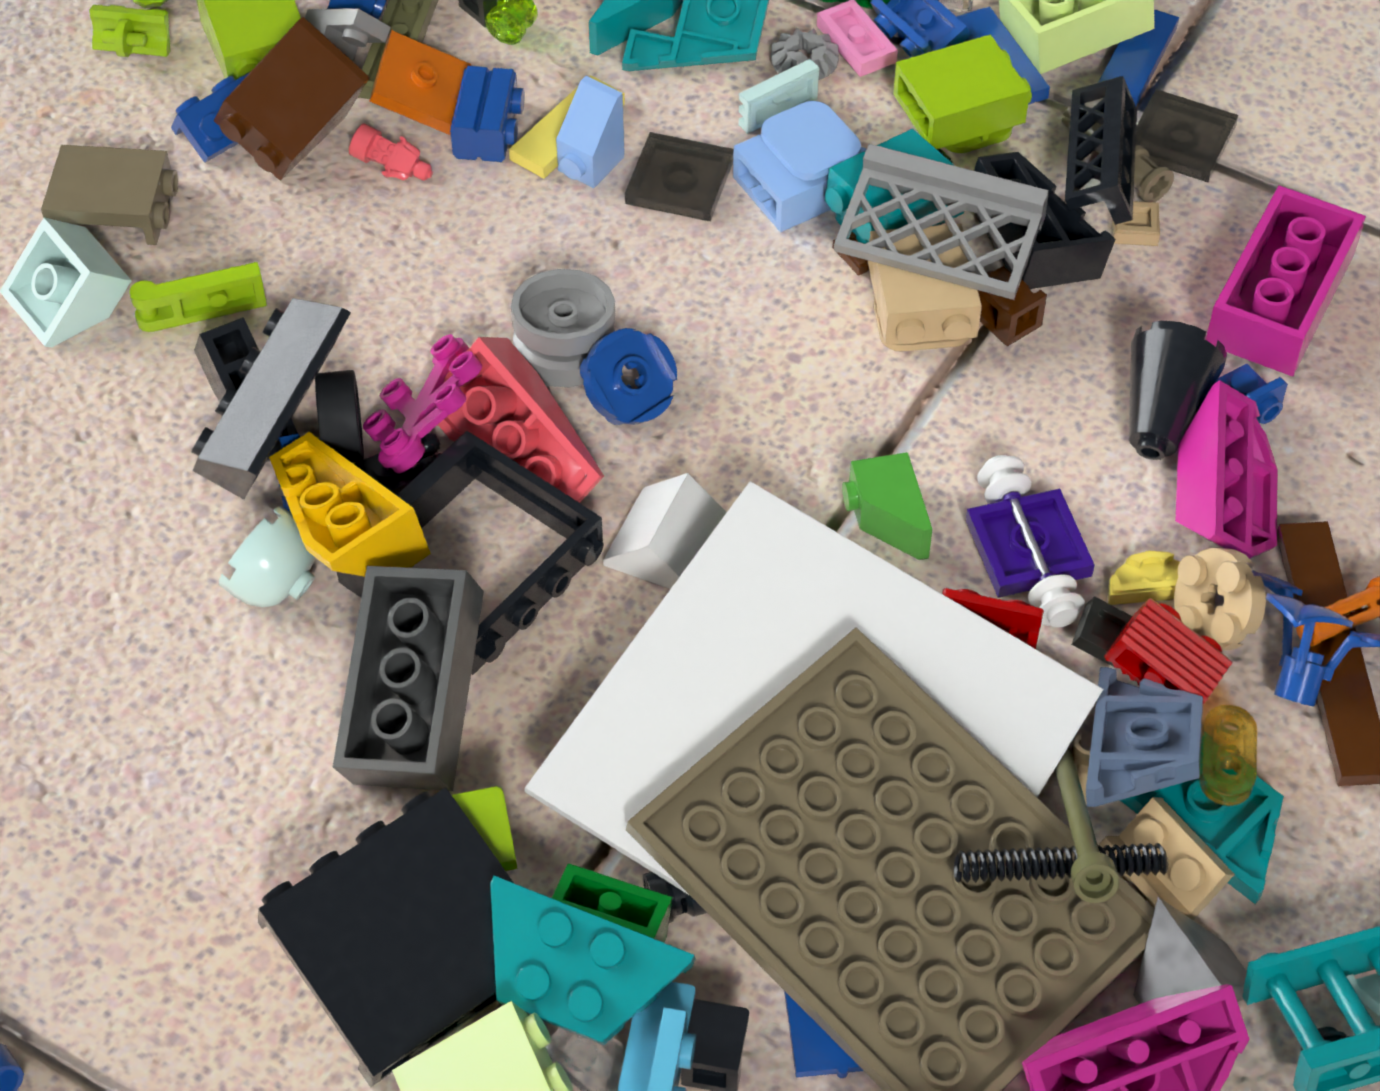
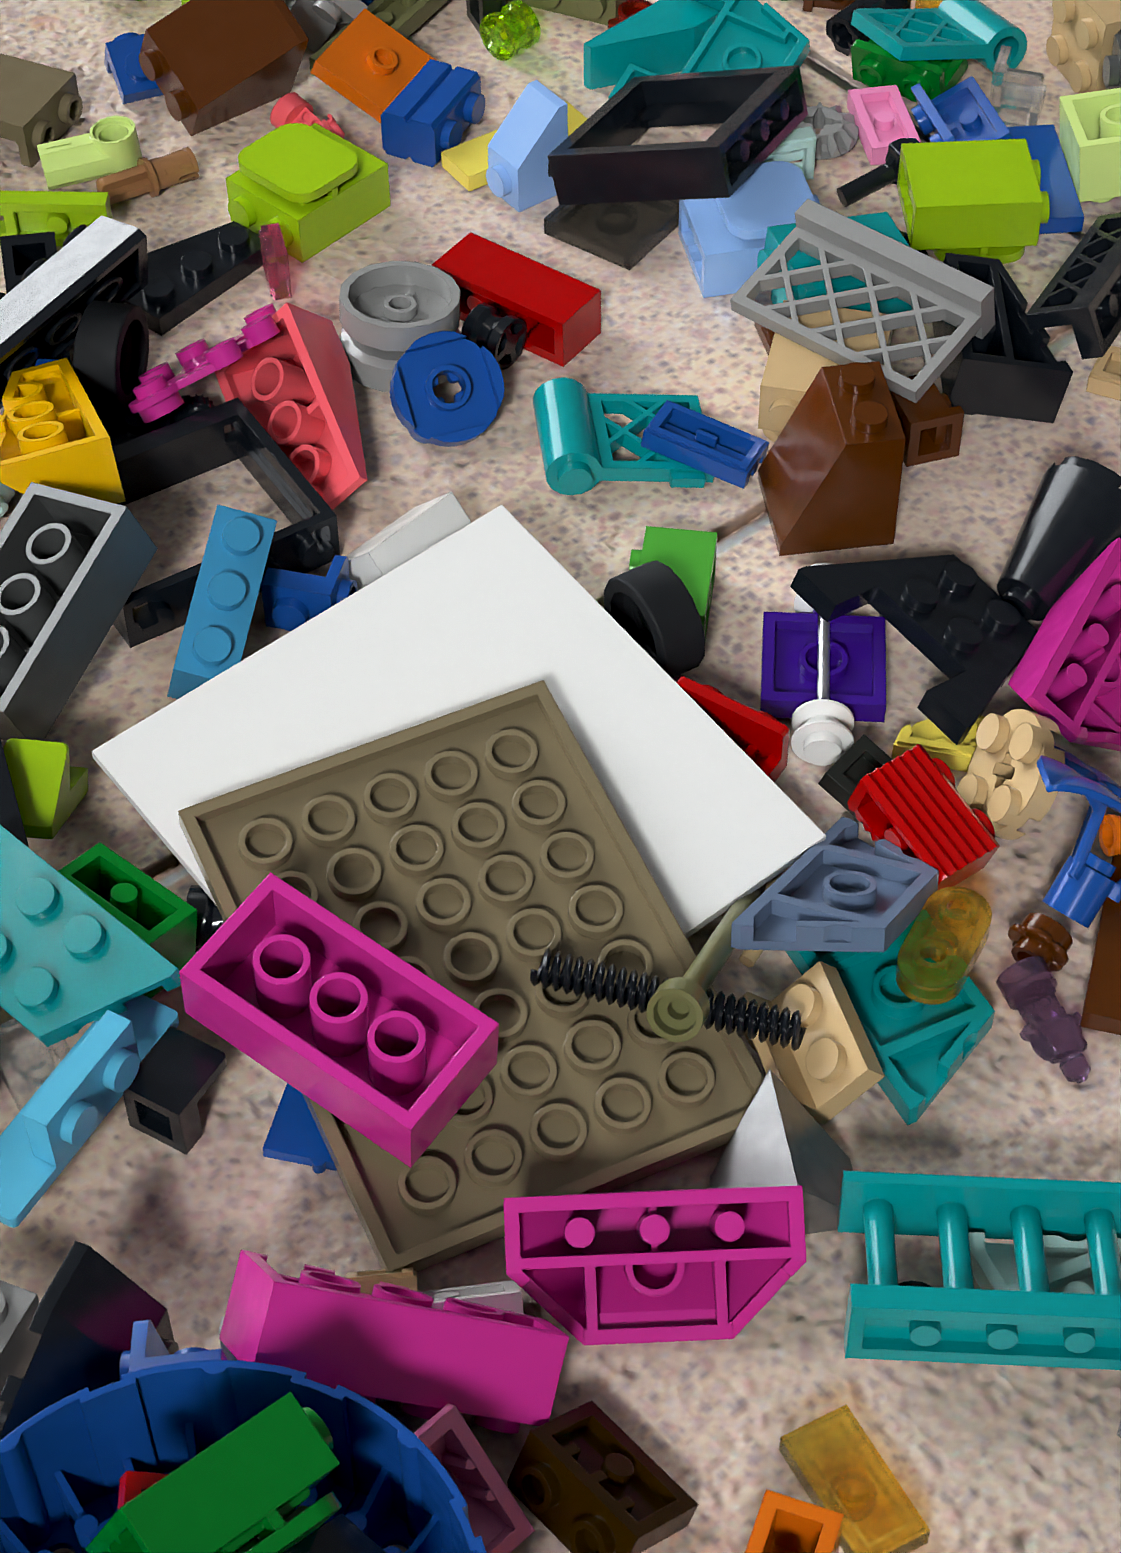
camera: 20 degrees right, 5 degrees down
none -> yellowish green piece [37,115,143,190]
none -> medium nougat axle [96,147,199,205]
none -> black wing [125,221,273,336]
none -> dark azure brick [167,504,277,699]
none -> dark pink brick [179,872,499,1168]
none -> lime brick [226,123,391,263]
none -> clear pink tile [259,223,292,300]
none -> blue bracket [261,555,358,631]
none -> red brick [431,232,601,367]
none -> black wheel [461,302,527,370]
none -> teal piece [532,377,714,495]
none -> black window [548,65,808,205]
none -> black tyre [604,560,705,678]
none -> blue tile [641,400,769,489]
none -> reddish brown slope [758,361,906,556]
none -> black wing [790,554,1038,745]
none -> black bar [837,138,920,207]
none -> clear purple piece [996,956,1091,1084]
none -> reddish brown plate [1008,913,1073,974]

